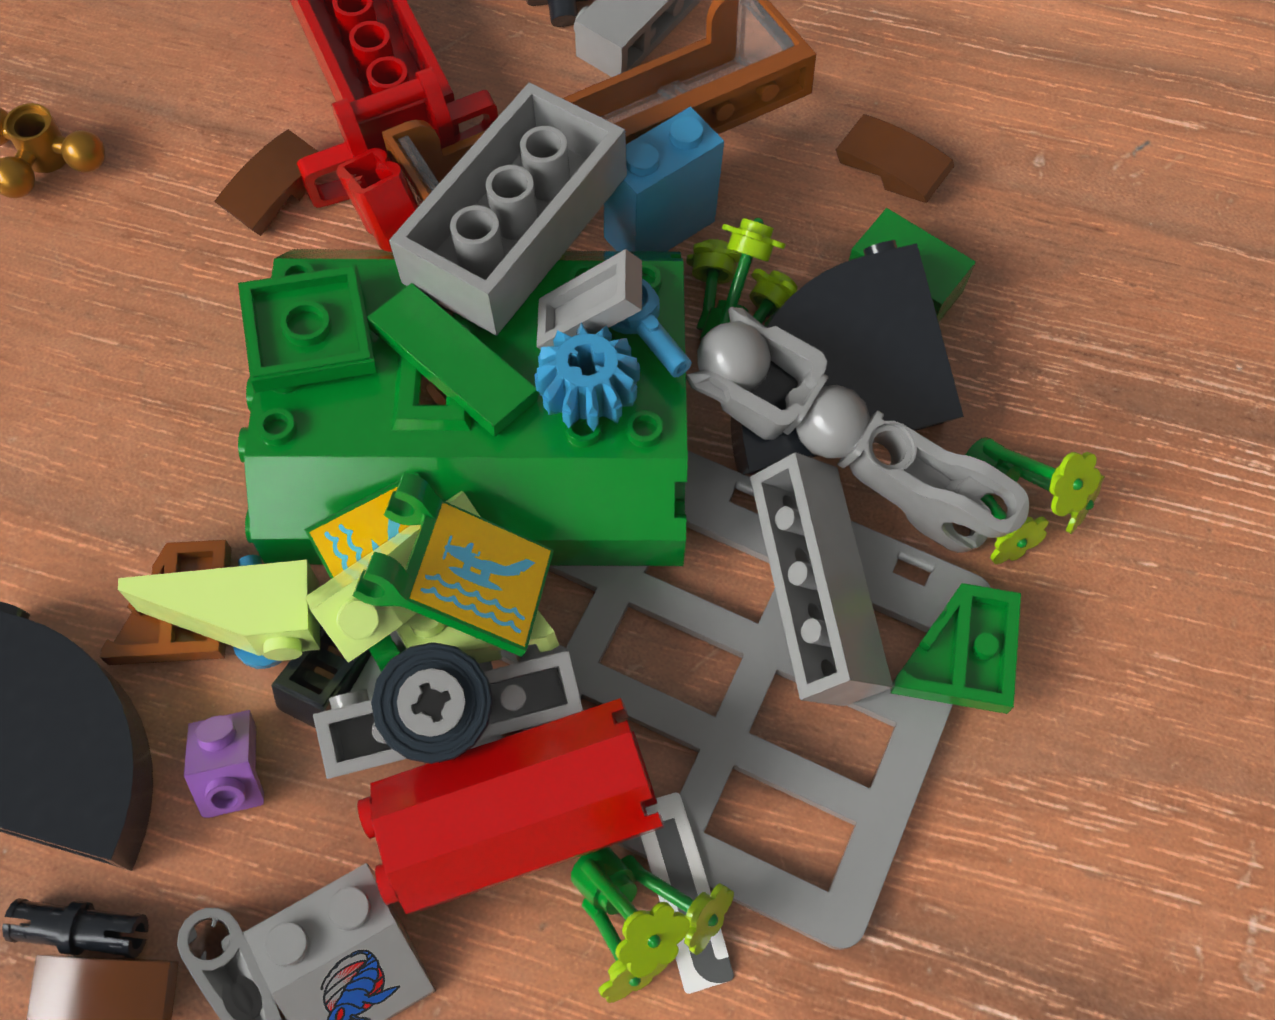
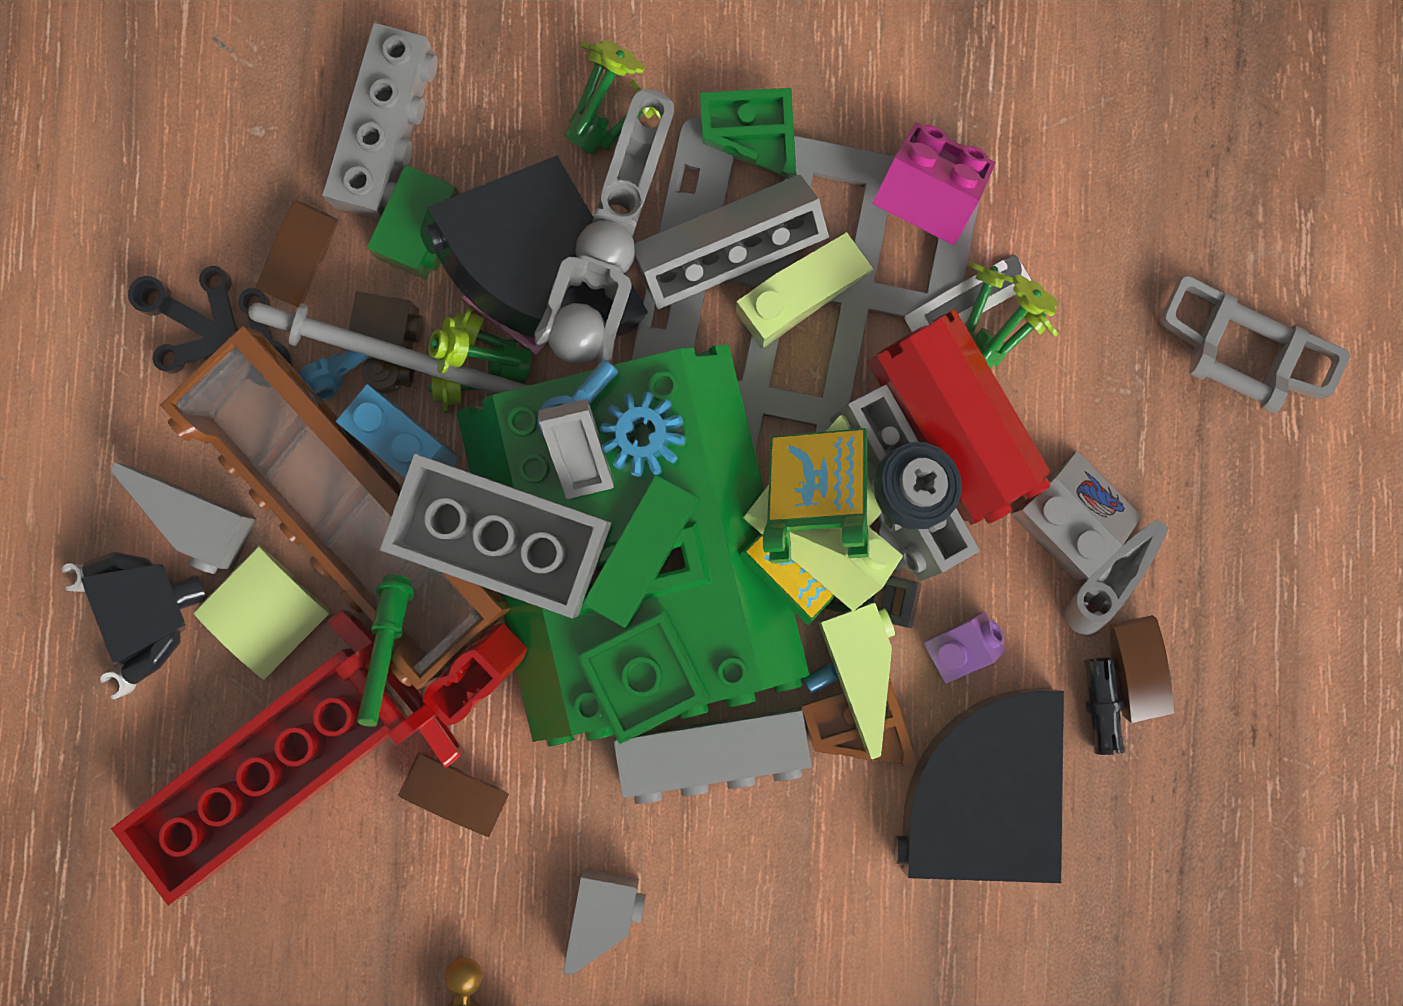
camera: 100 degrees left, 20 degrees up
none -> black plant [128,266,293,395]
none -> yellowish green slope [193,545,329,680]
none -> light grey bar [248,303,529,394]
none -> dark azure plate [298,350,369,401]
none -> light grey brick [322,23,438,221]
none -> dark brown brick [349,291,424,394]
none -> green pin [357,574,414,727]
none -> light grey slope [563,869,646,975]
none -> light grey brick [614,708,812,804]
none -> yellowish green slope [736,232,873,349]
none -> dark pink slope [872,122,996,246]

